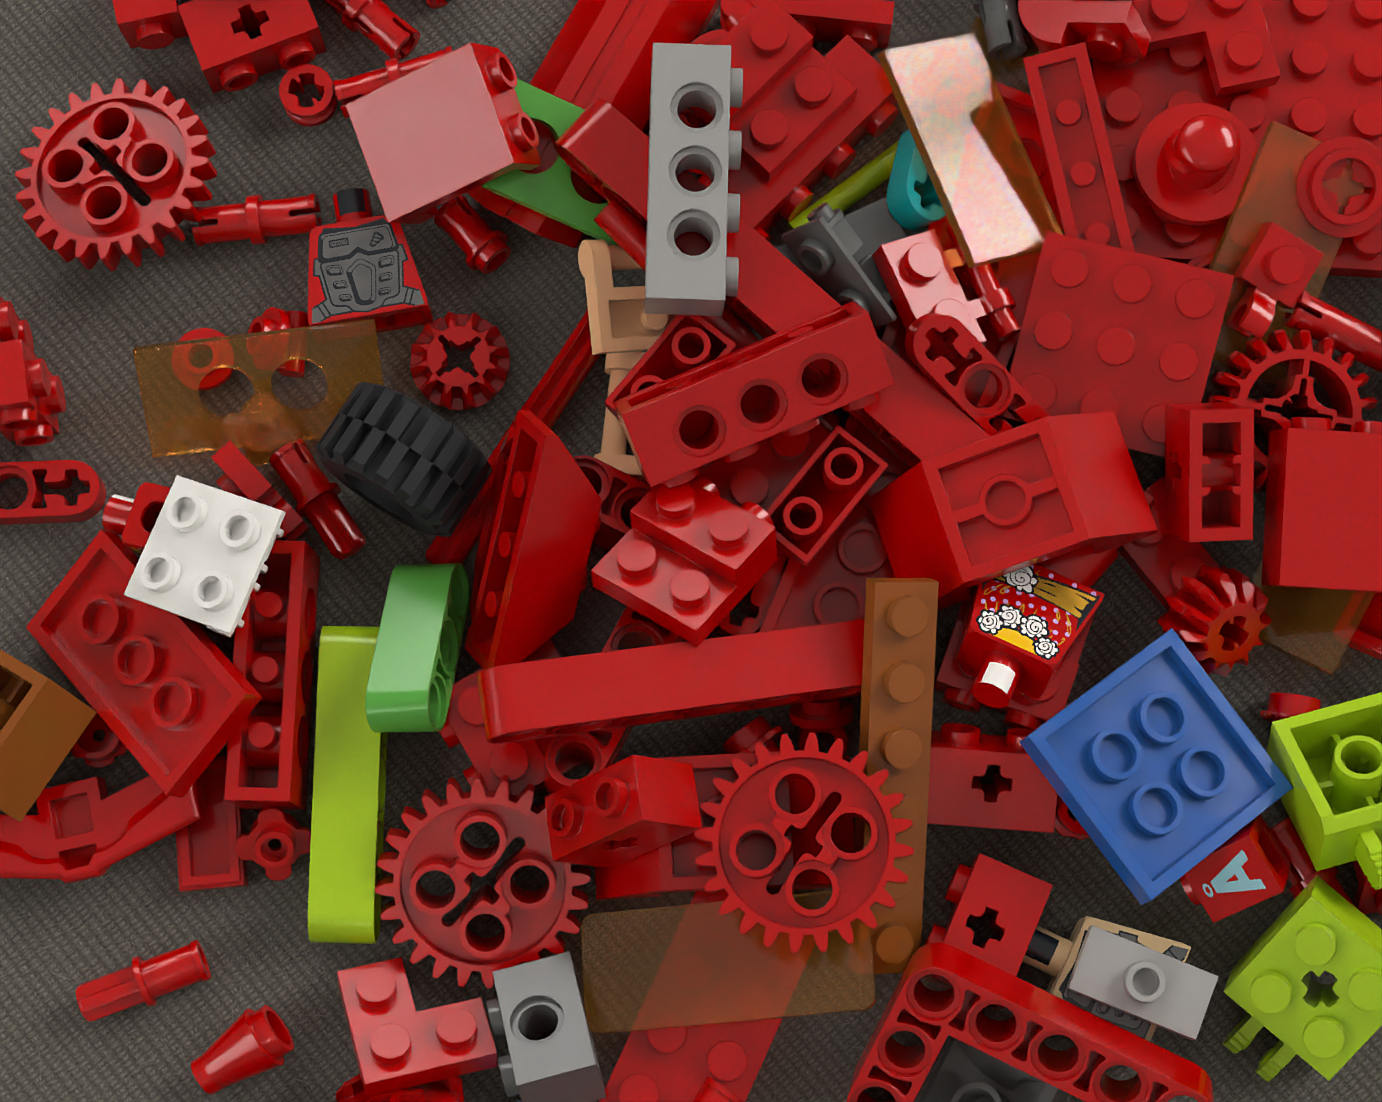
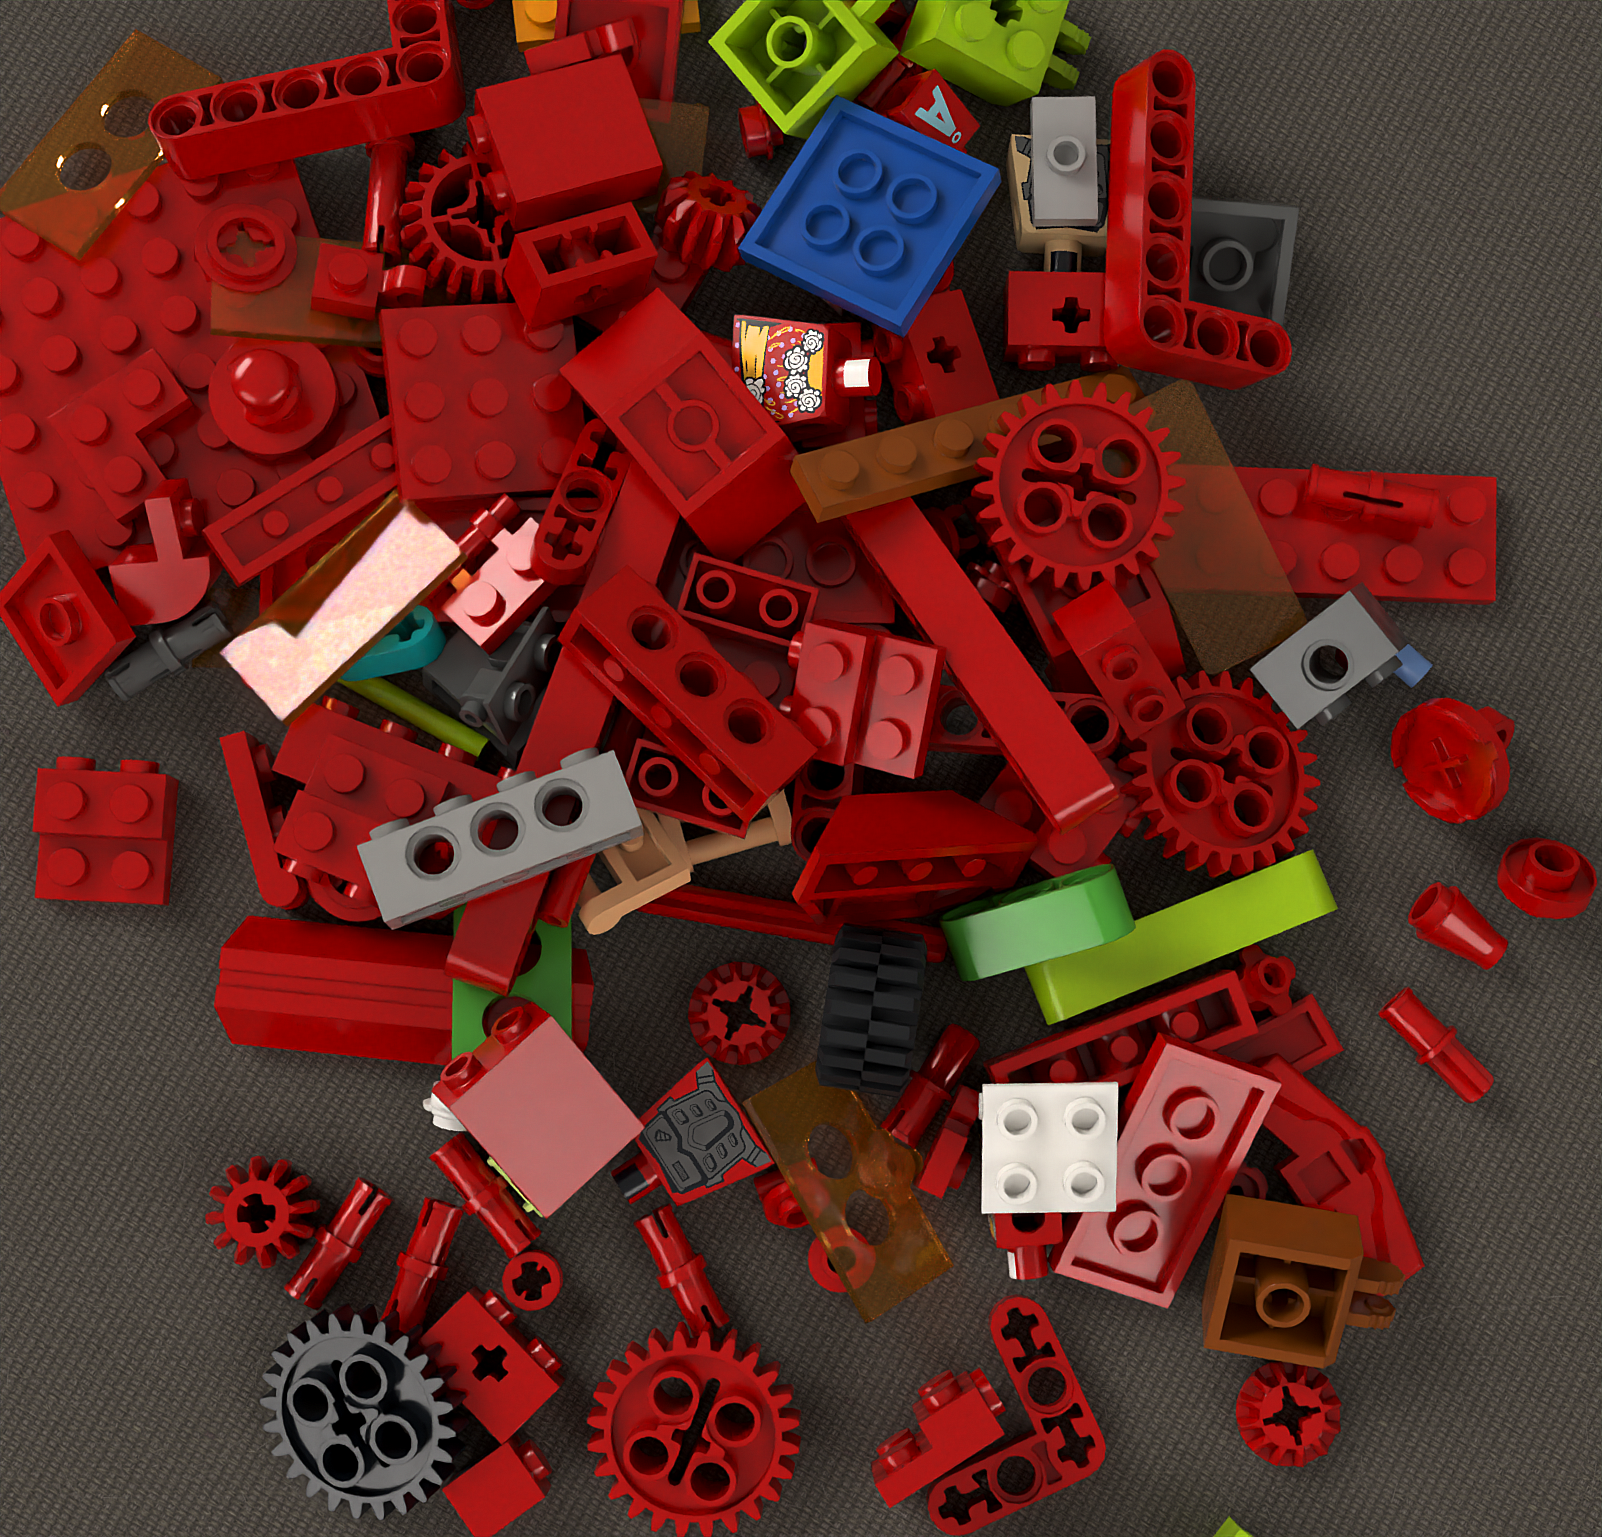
camera: 115 degrees left, 5 degrees up
plate [337,957,497,1098] -> none
red pin [434,195,511,274] -> none

